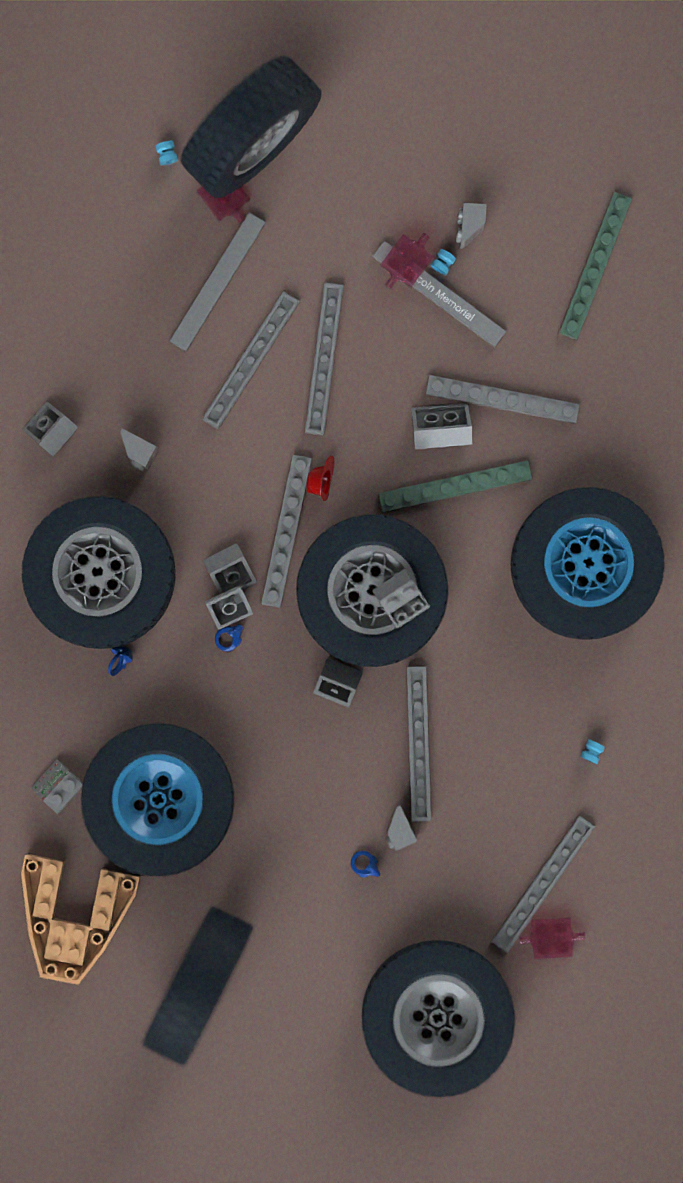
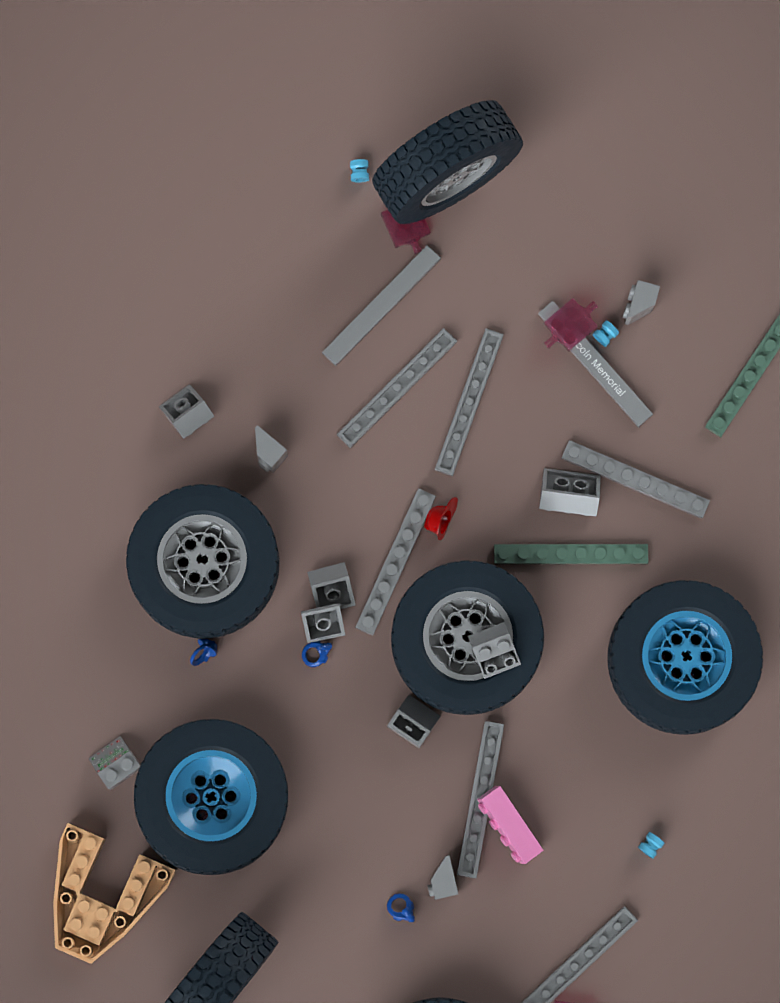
camera: 10 degrees right, 5 degrees down
none -> bright pink brick [477,786,544,864]

